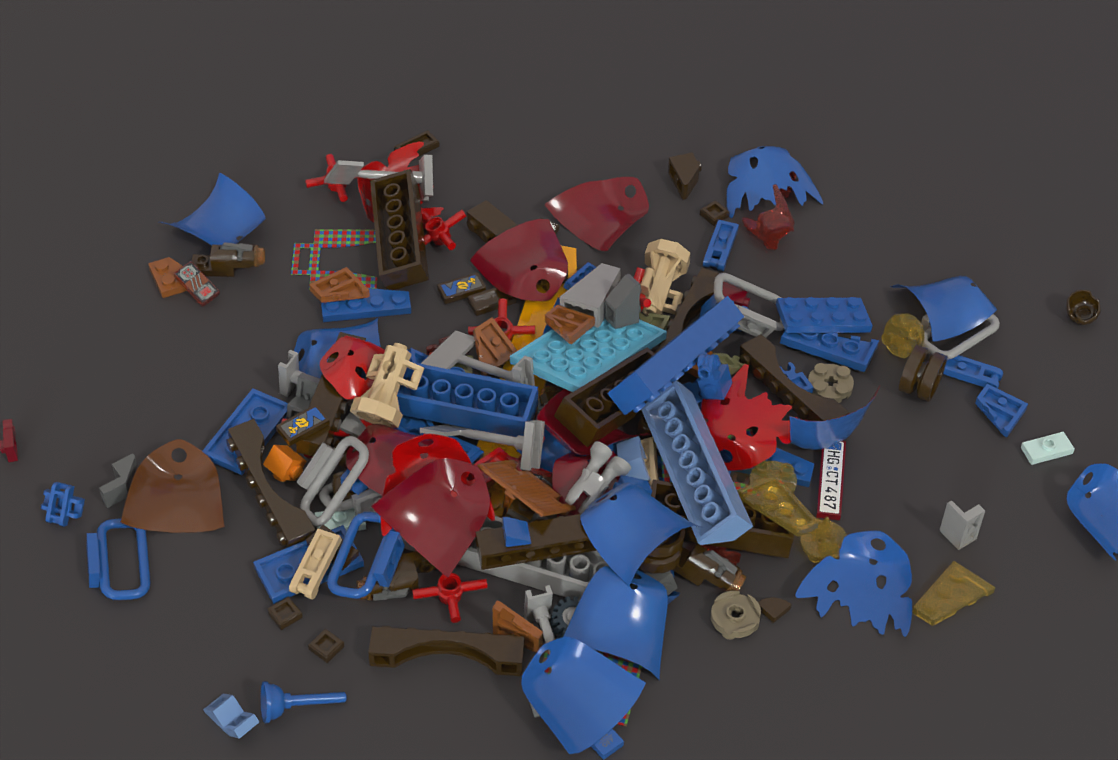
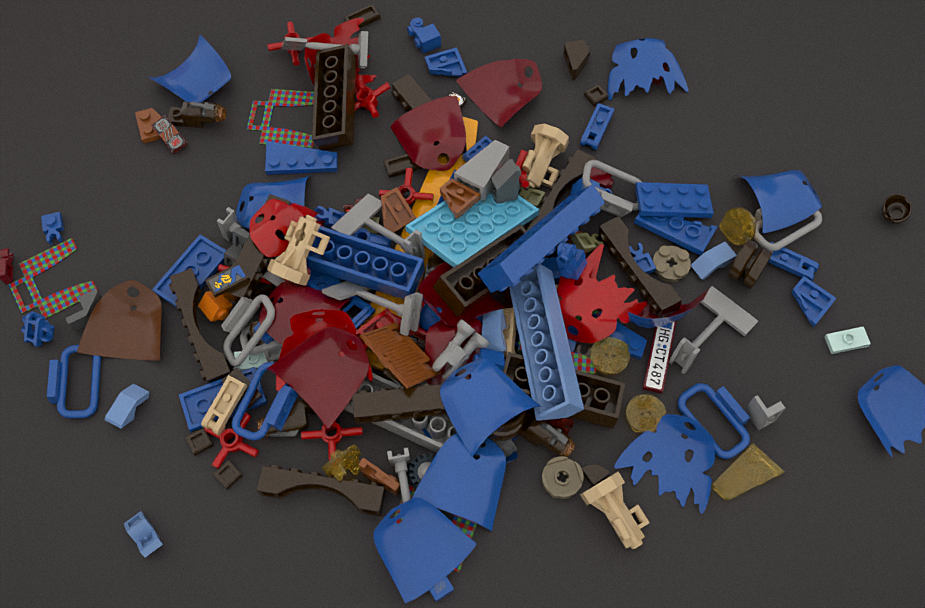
camera: 10 degrees right, 15 degrees up
blue piece [261,681,347,724] -> none
dark orange wing [309,267,370,303] -> none
tile [437,272,486,304] -> none
blue slope [503,517,531,547] -> none
clear yellow wing [737,475,819,537] -> none
clear red helmet [742,184,795,250] -> none
none -> piece [9,238,99,319]
none -> blue plate [41,212,64,245]
none -> medium blue slope [105,384,149,428]
none -> red bar [204,413,259,469]
none -> clear yellow plate [322,444,361,481]
none -> blue brick [407,18,441,54]
none -> blue wing [424,47,467,77]
none -> tan piece [580,472,650,550]
none -> light grey piece [669,286,758,374]
none -> blue bar [678,383,750,459]
none -> medium blue slope [691,242,737,280]

